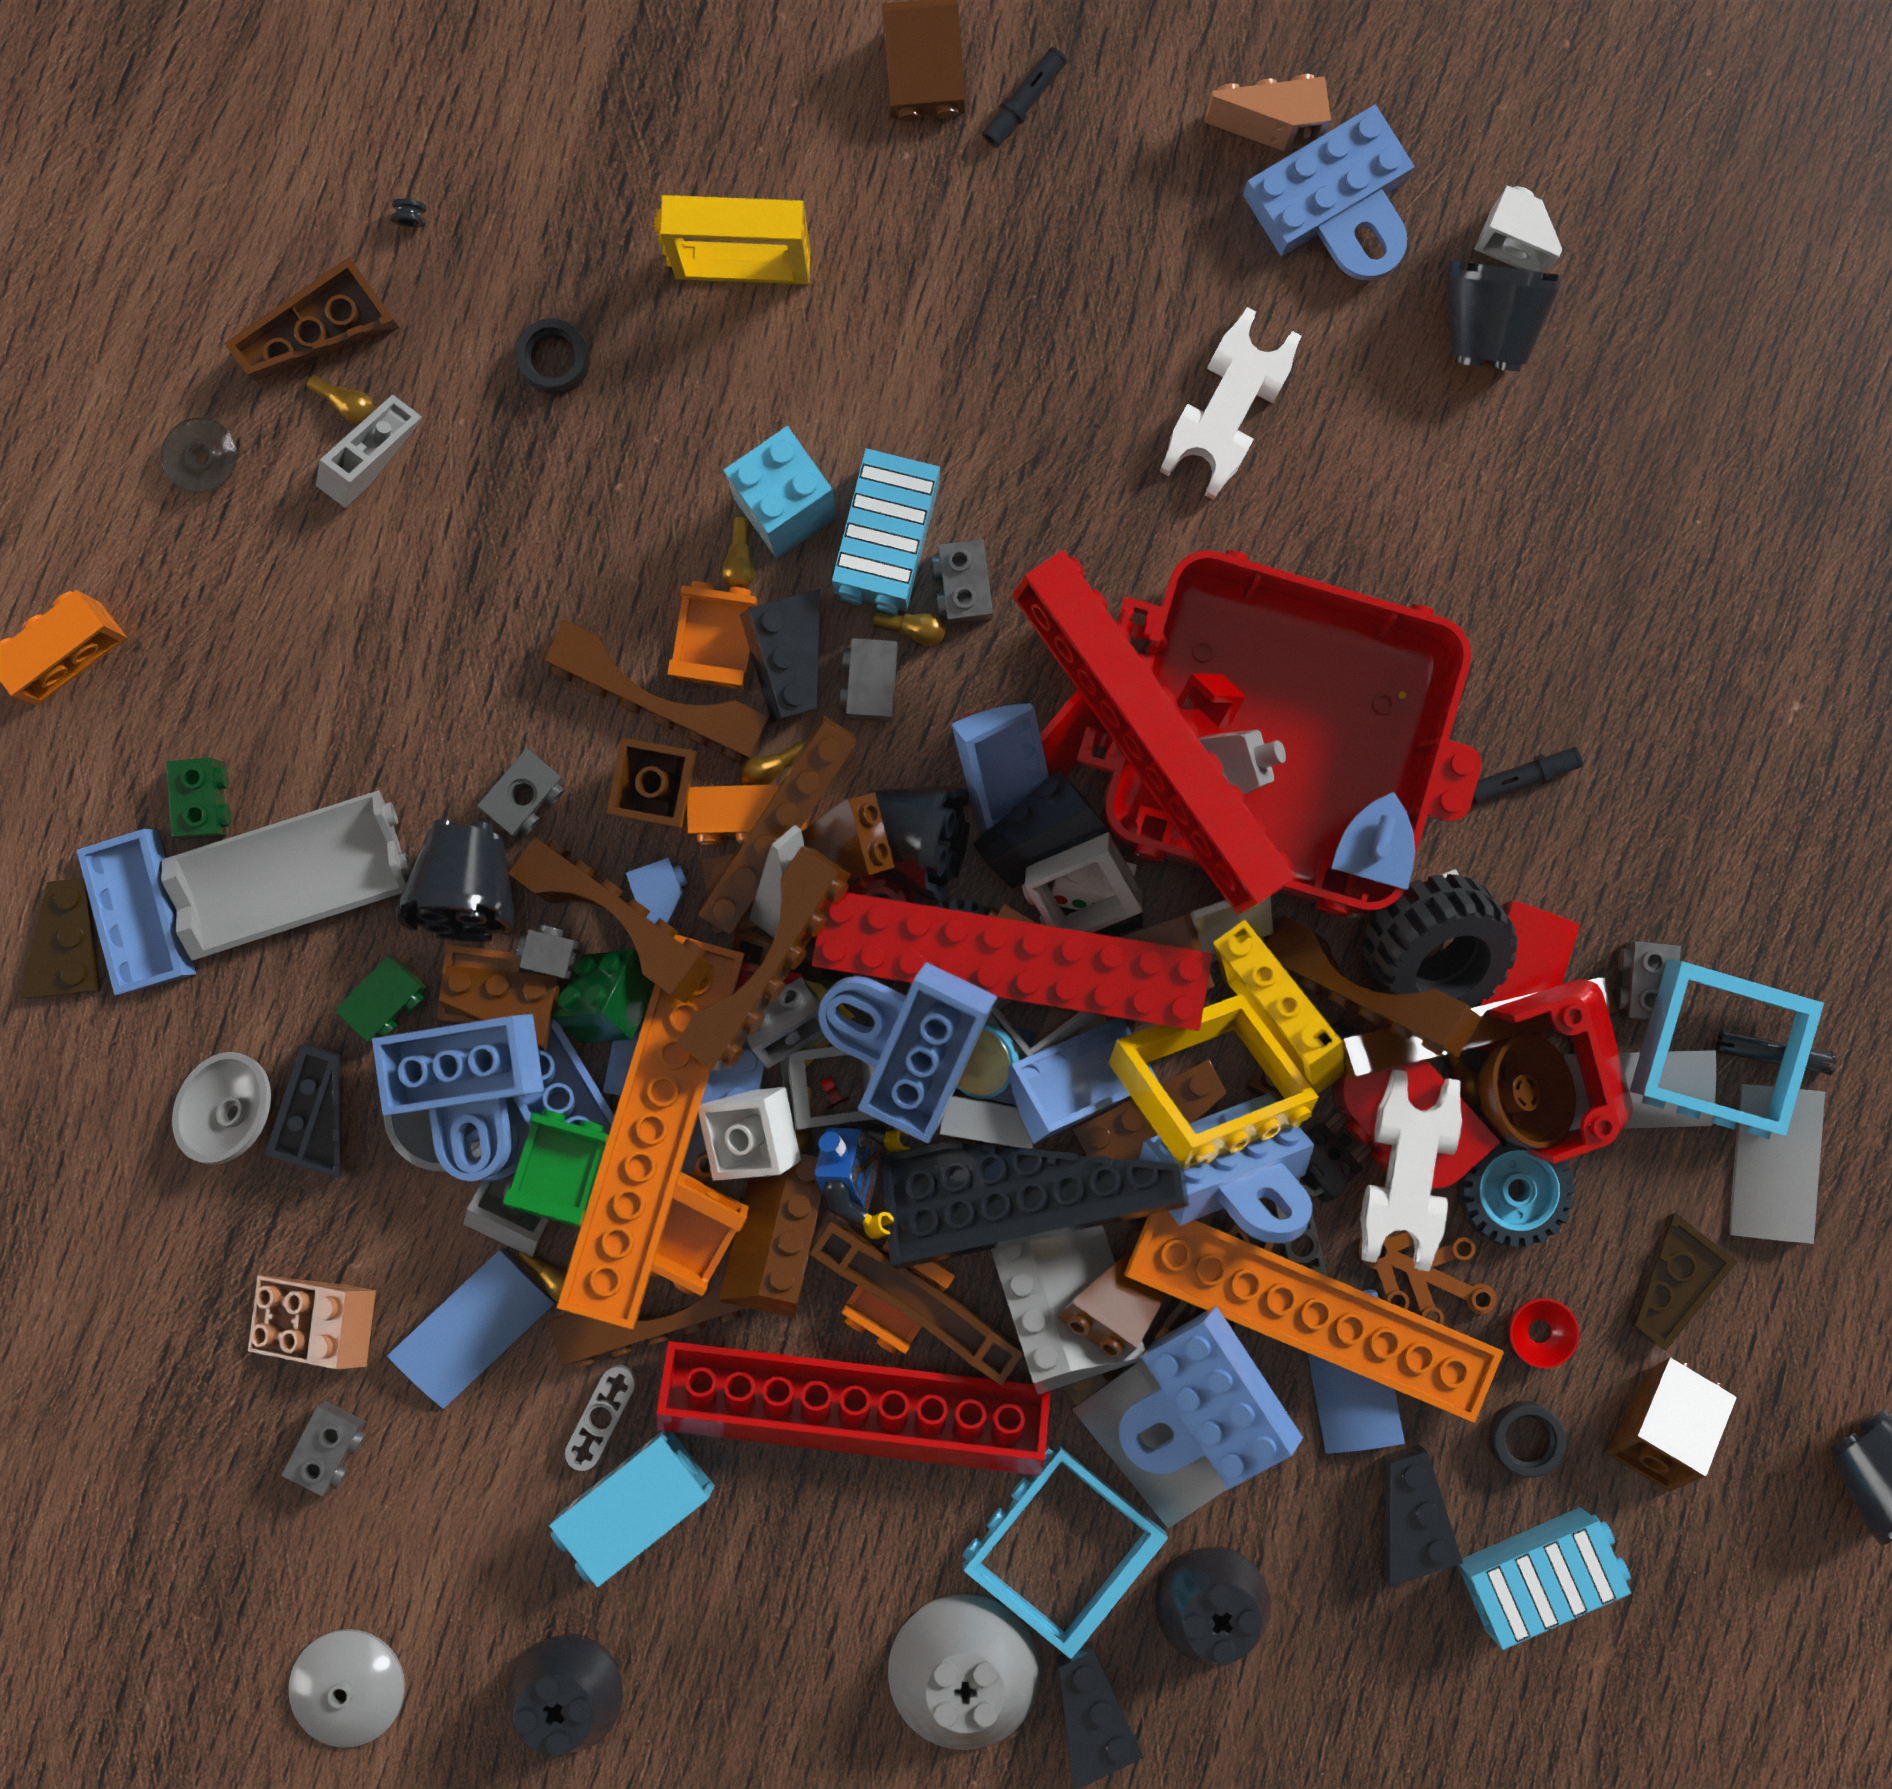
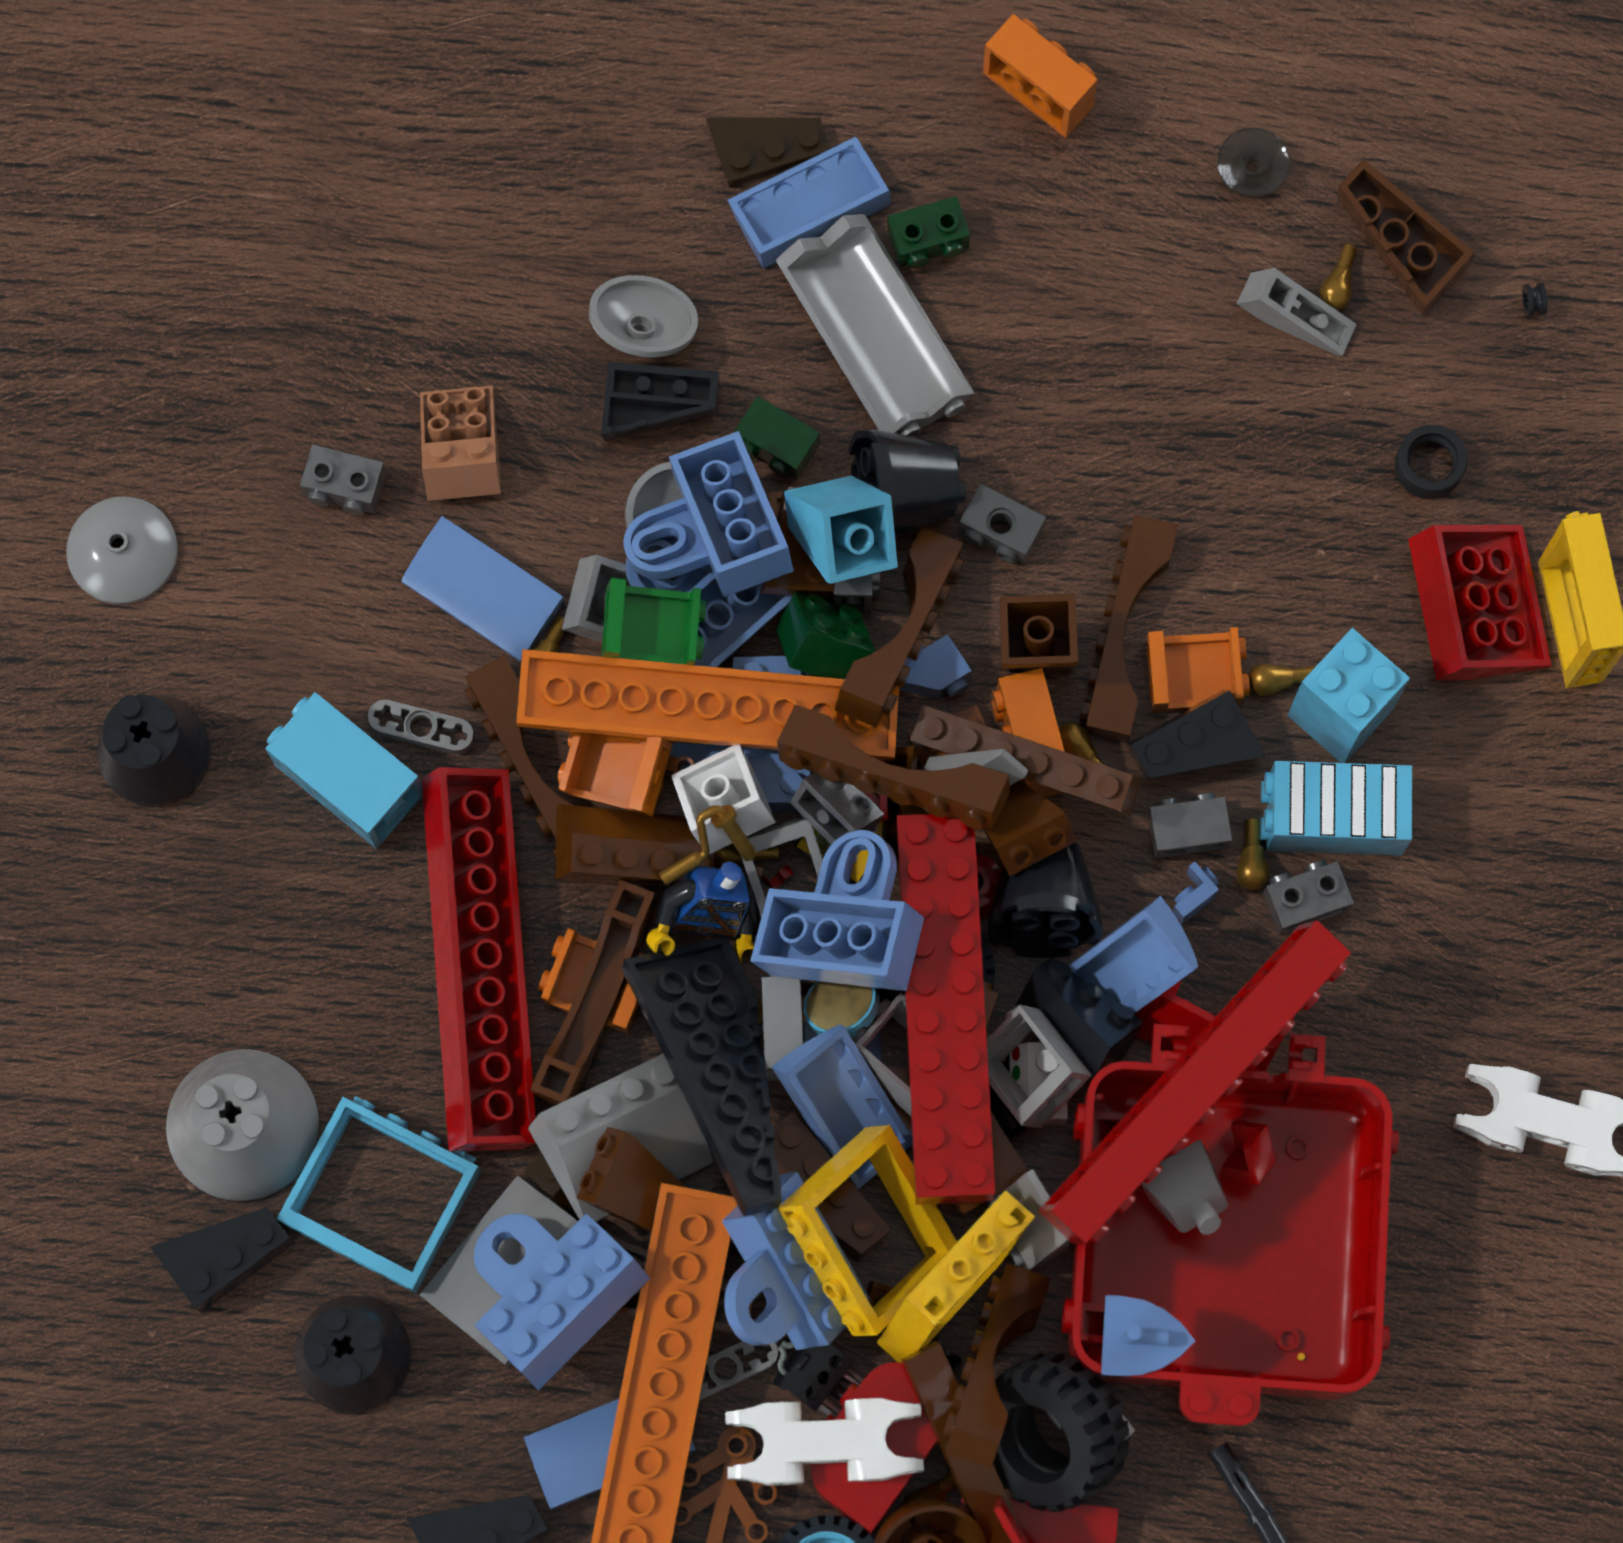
camera: 85 degrees right, 10 degrees down
none -> pearl gold piece [659,805,757,885]
none -> medium azure slope [784,476,898,584]
none -> medium blue bracket [1173,862,1219,926]
none -> red slope [1408,525,1552,681]

